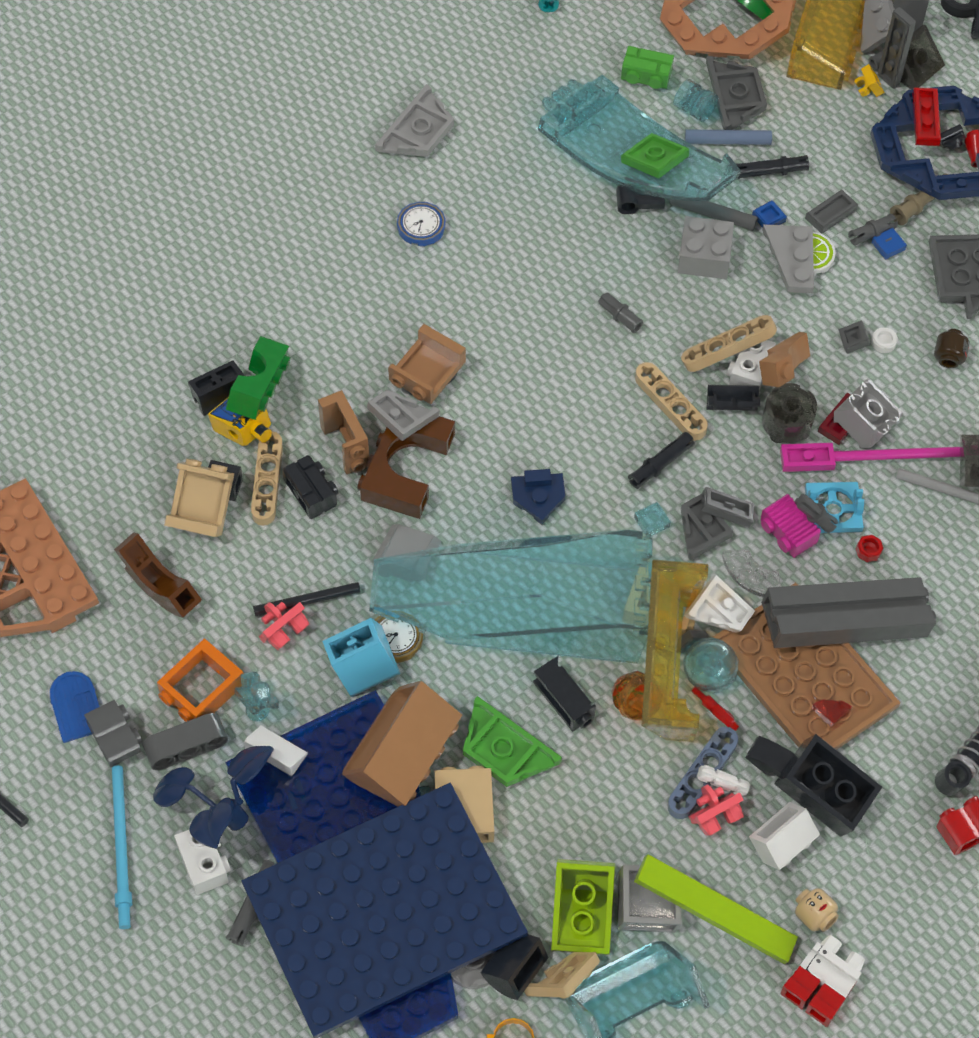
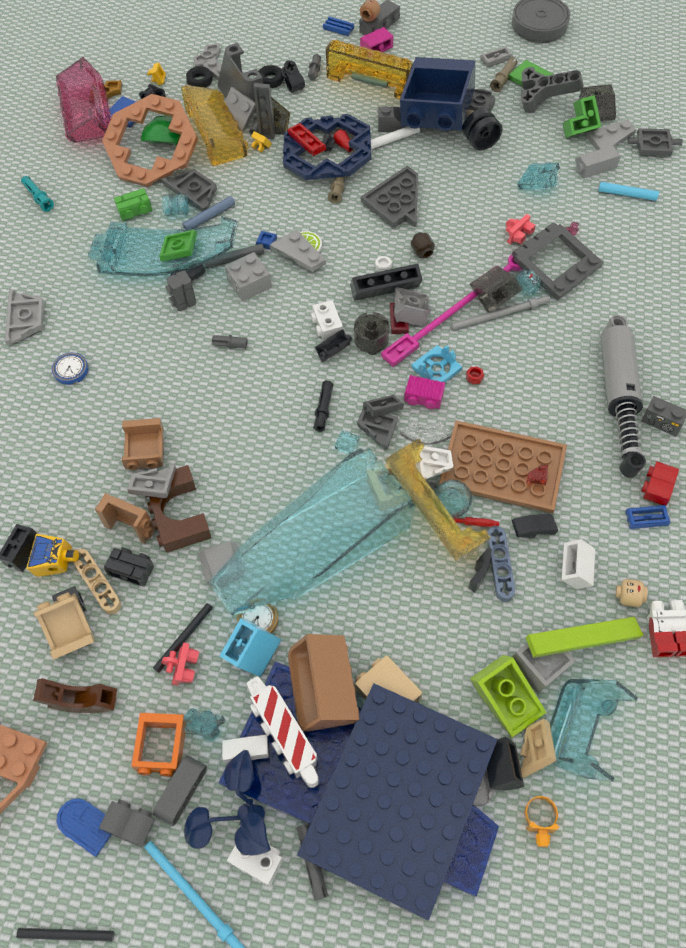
camera: 35 degrees left, 0 degrees up
green arch [226,336,291,420] -> none
bright green wing [463,696,562,787] -> none
dark blue plate [511,469,566,525] -> none
black window [533,655,596,732] -> none
clear orange helmet [612,671,659,720] -> none
tan beam [635,362,708,441] -> none
tan beam [681,315,777,372] -> none
coral hips [688,785,744,836] -> none
white axle [697,765,750,796] -> none
black pin [735,155,809,179] -> none
medium nougat slope [759,332,810,387] -> none
dark grey brick [761,577,936,648] -> none
black brick [774,734,882,837] -> none
dark grey axle [795,494,838,533] -> none
dark grey tile [805,189,858,234] -> none
dark grey tile [838,320,871,354] -> none
dark grey pin [848,214,898,246] -> none
blue tile [871,228,907,260] -> none
none -> dark grey brick [165,270,197,311]
none -> white hinge [247,676,319,789]
none -> black brick [350,264,423,301]
none -> black slope [469,547,492,593]
none -> blue tile [625,505,671,529]

